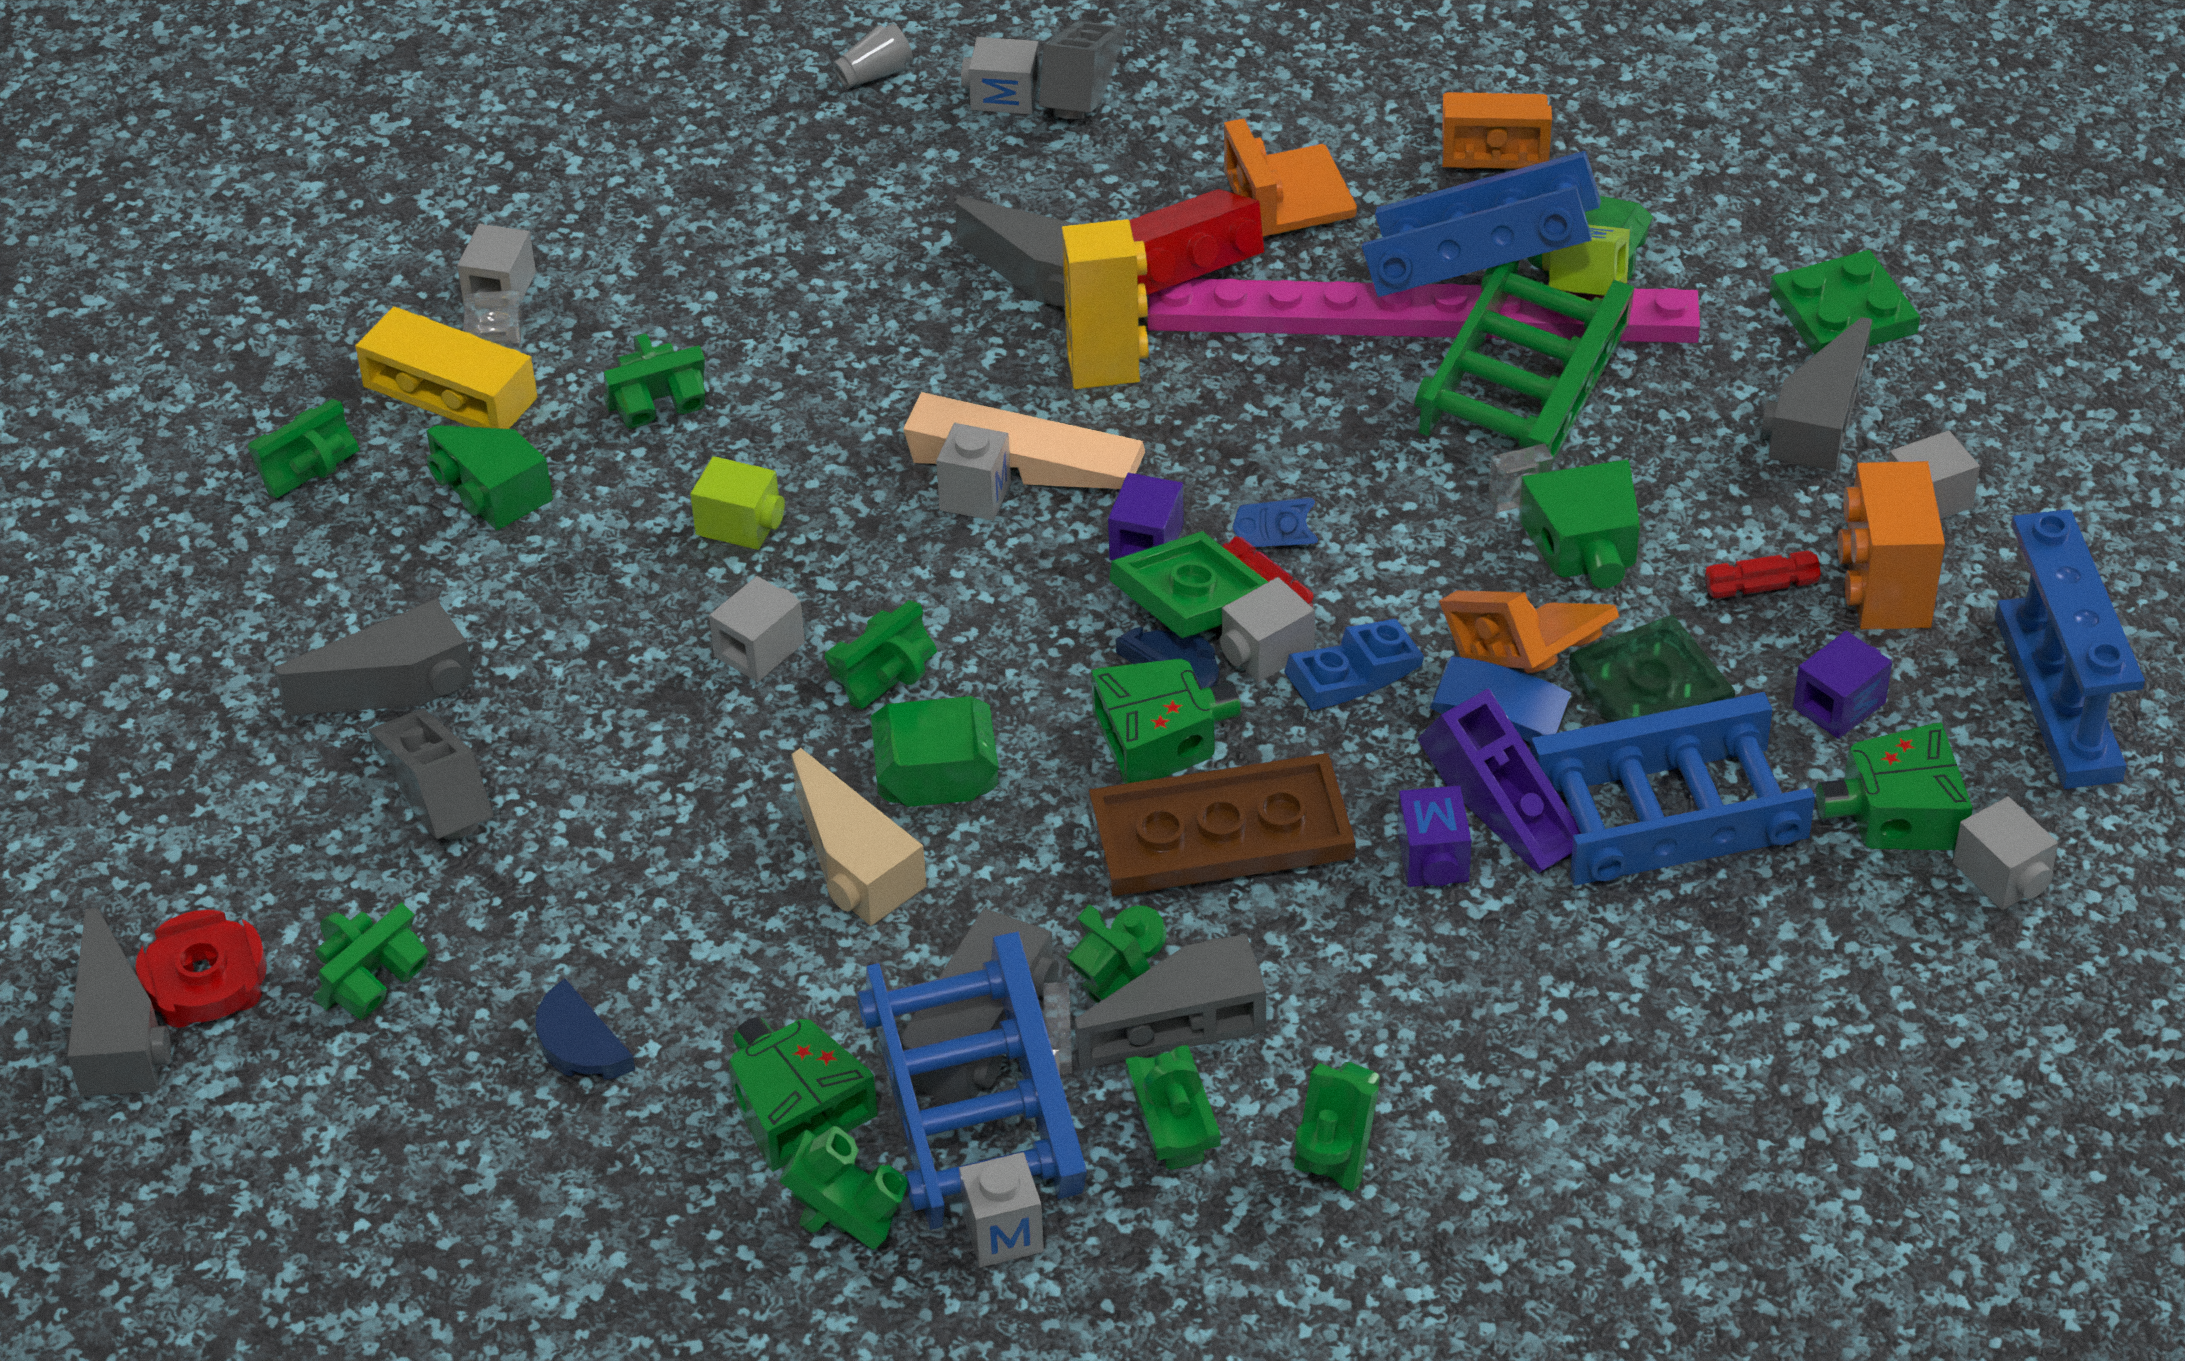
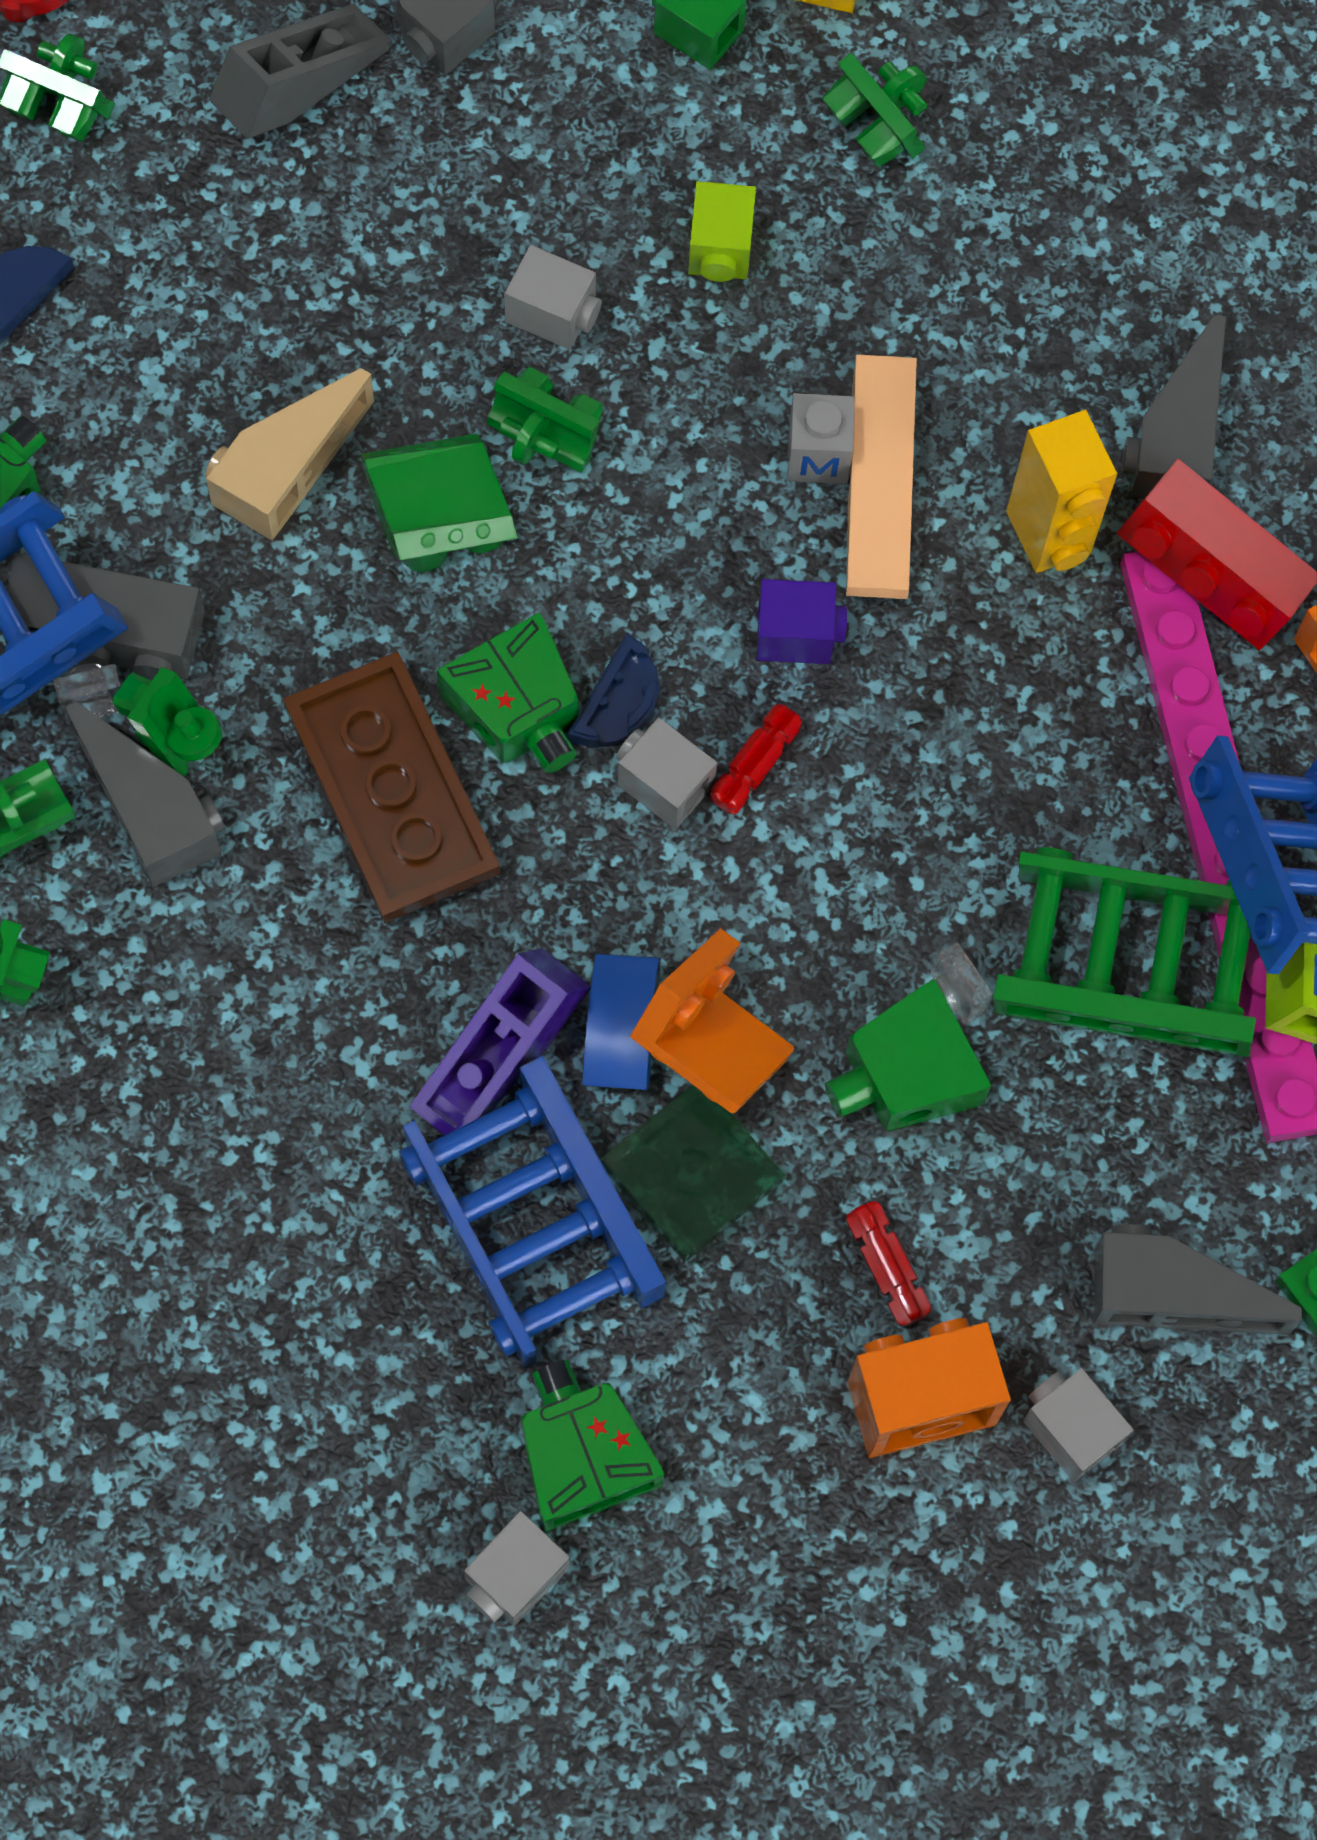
camera: 70 degrees right, 25 degrees up
green plate [1109,531,1268,638] -> none
blue piece [1232,497,1318,547] -> none
blue slope [1284,619,1424,710] -> none
dark purple brick [1397,785,1472,887] -> none
dark purple brick [1793,631,1892,739] -> none
blue fence [1995,509,2145,789] -> none

